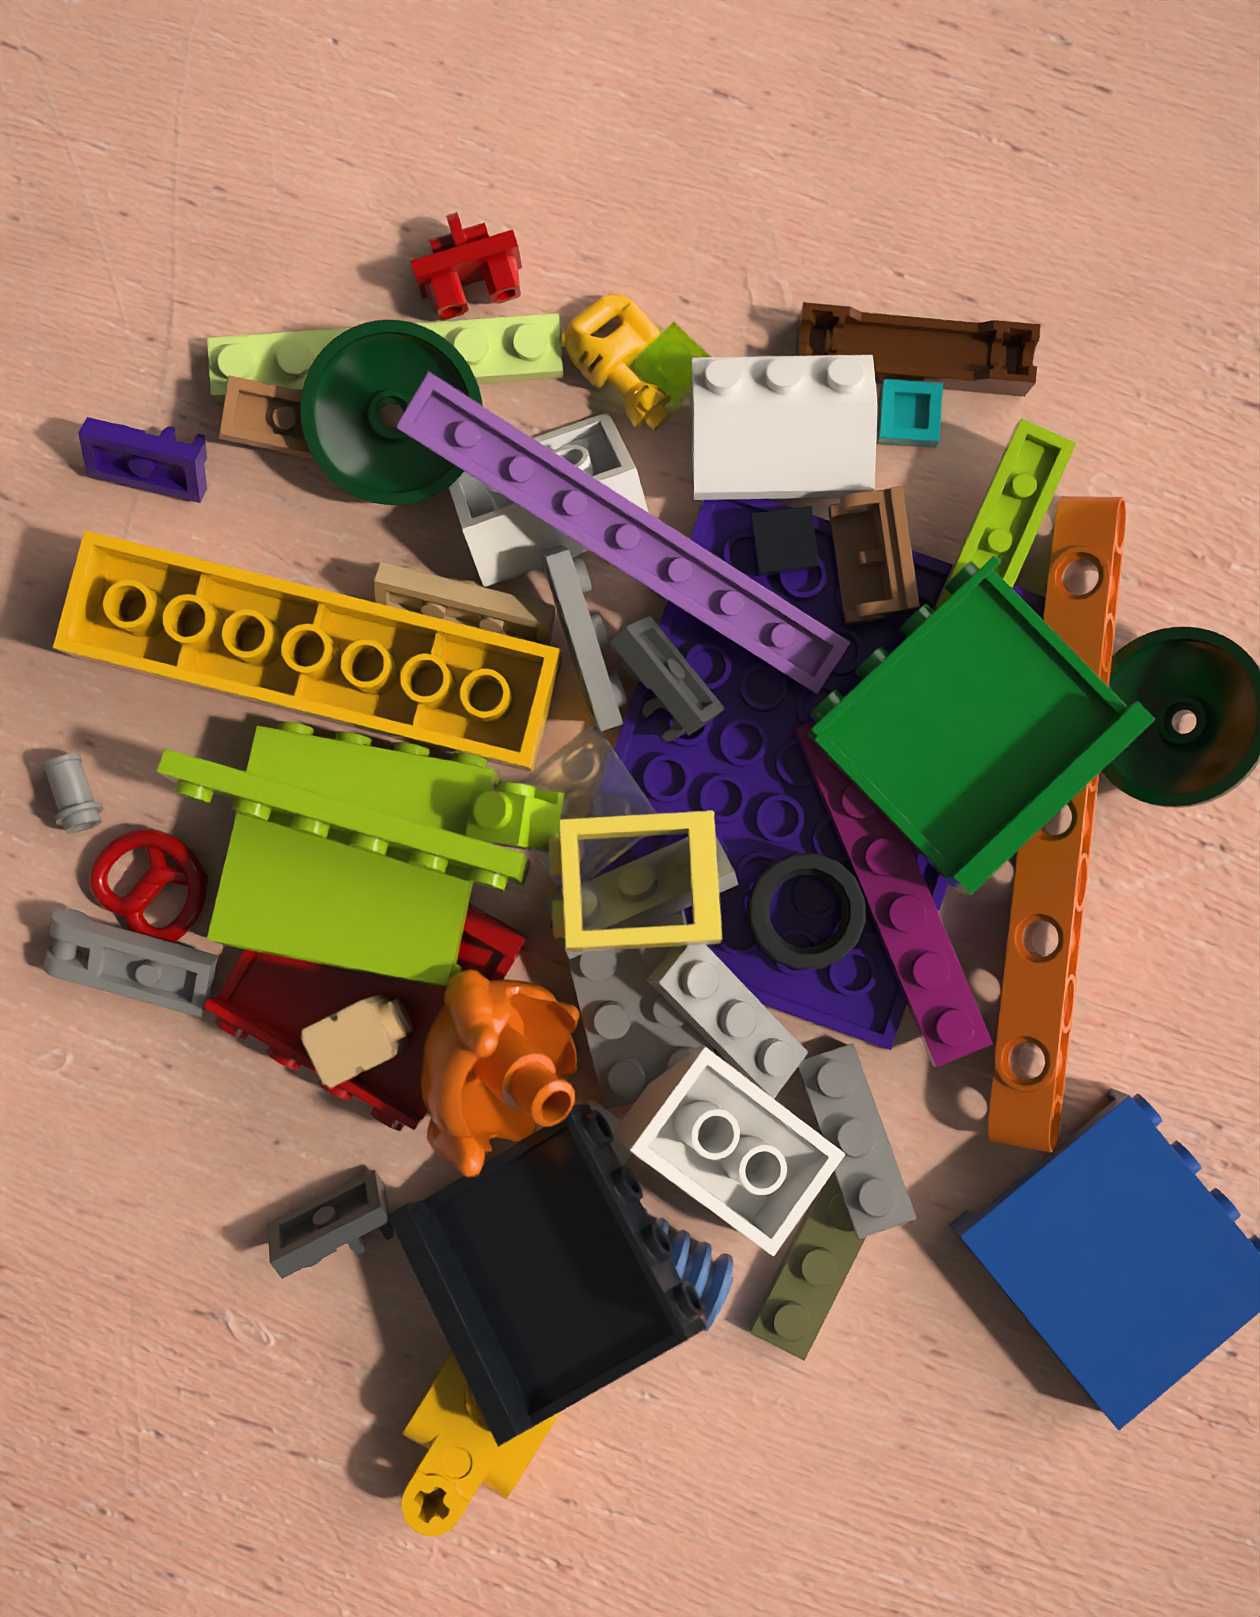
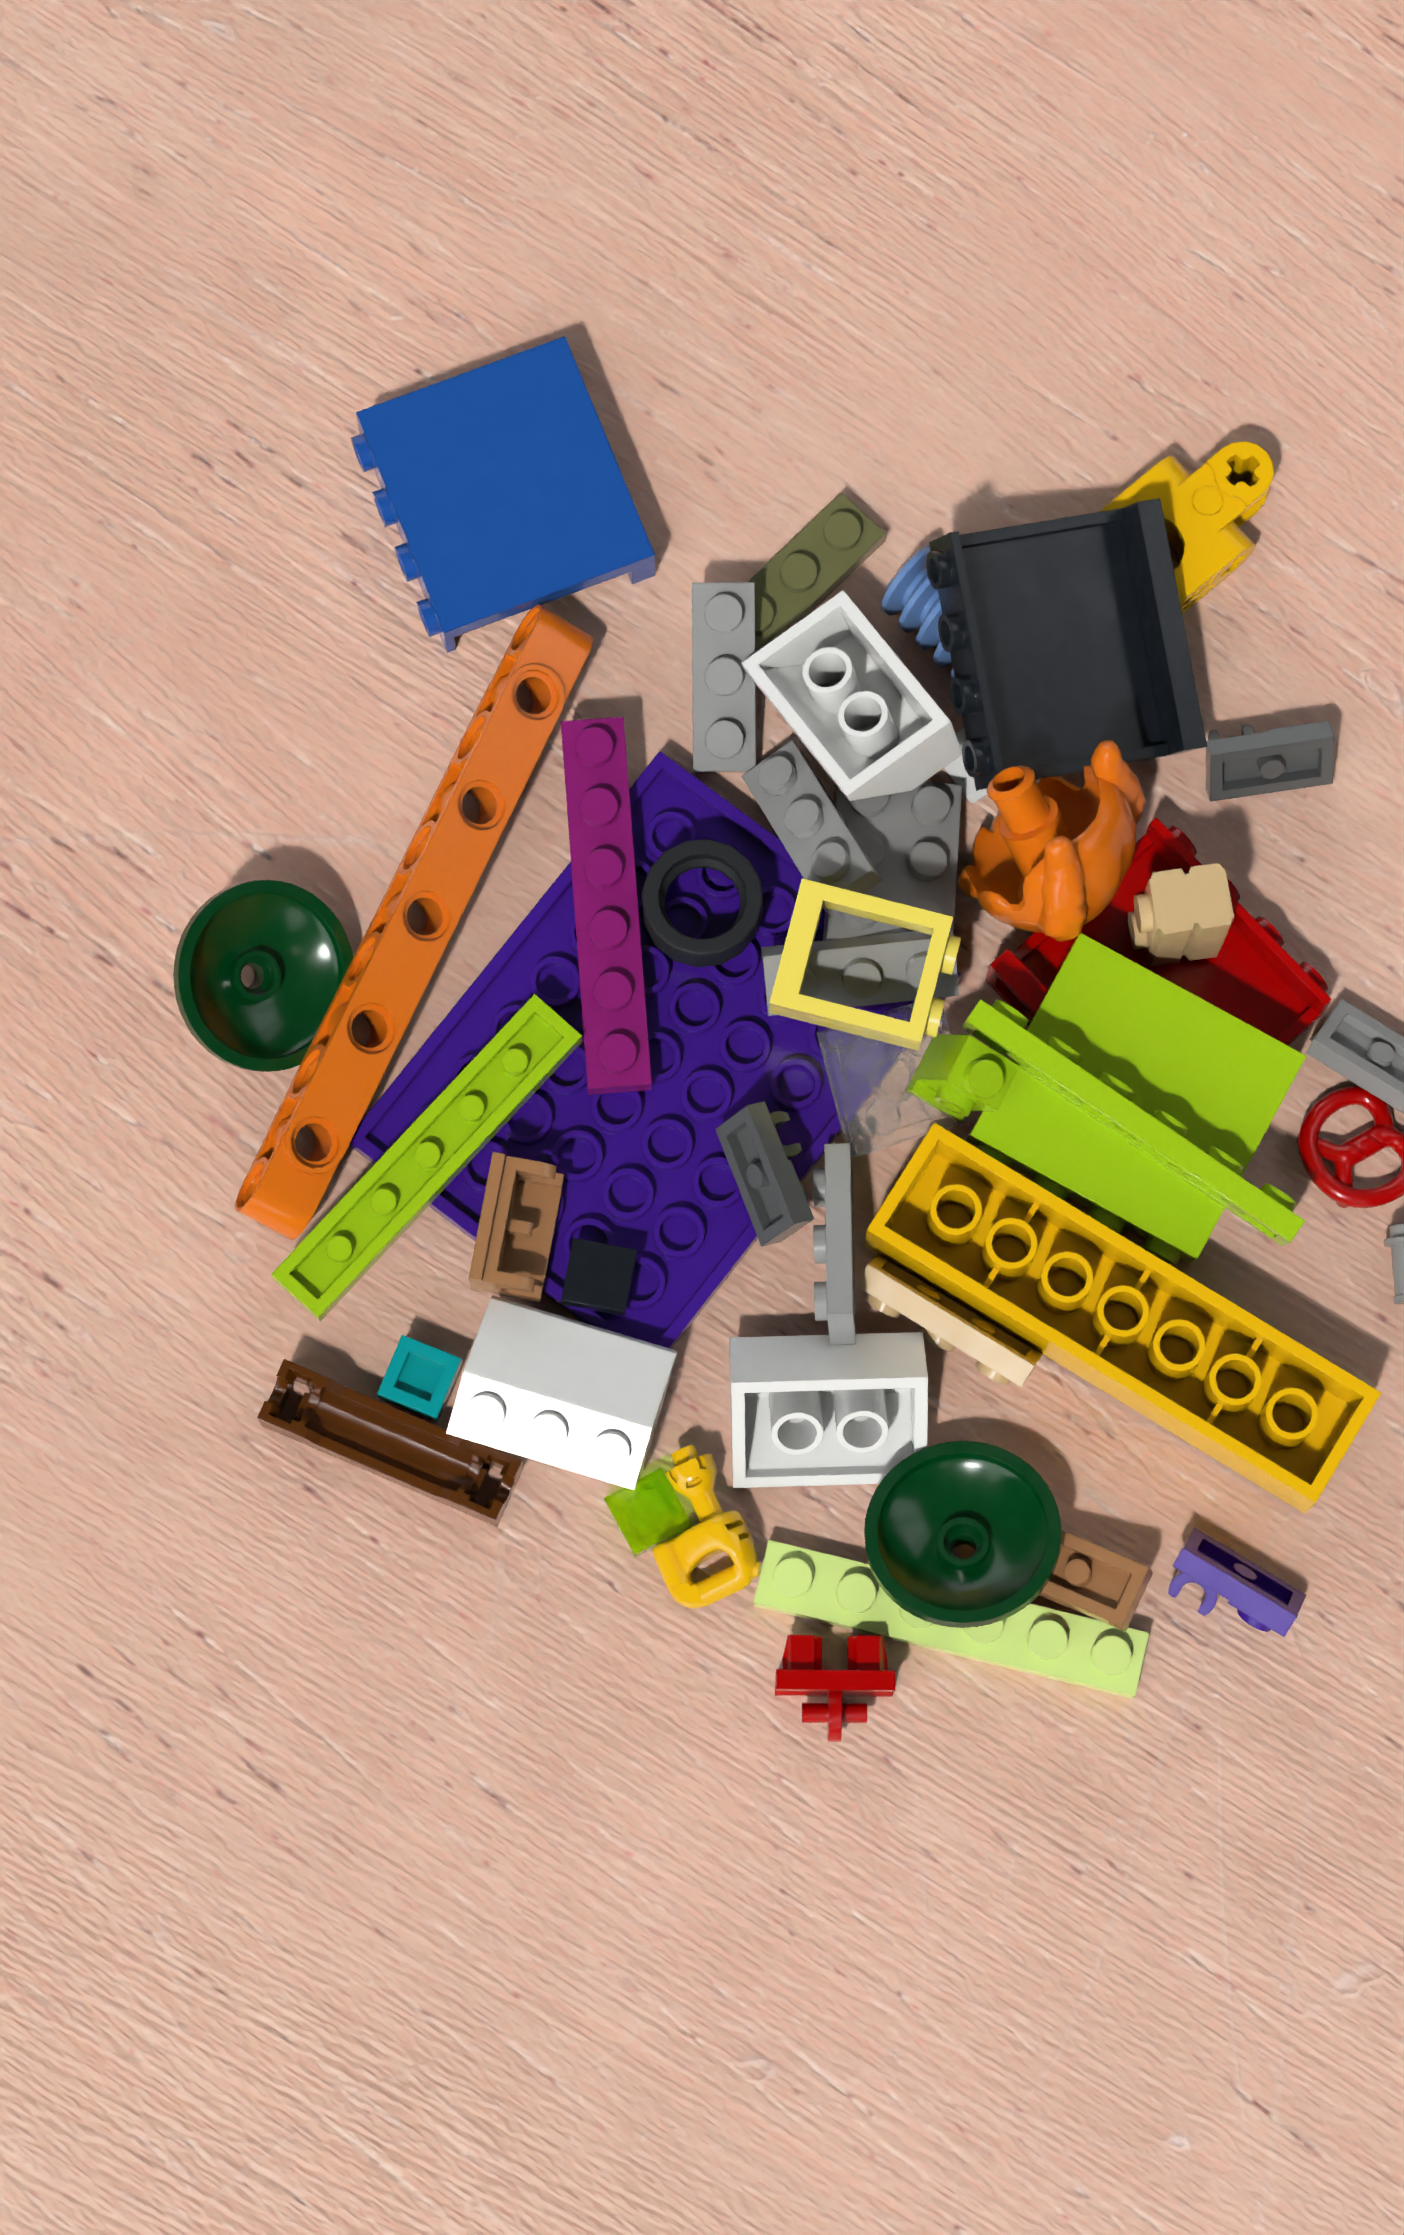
camera: 165 degrees left, 10 degrees down
medium lavender plate [396,372,851,694] -> none
green panel [806,555,1155,896] -> none

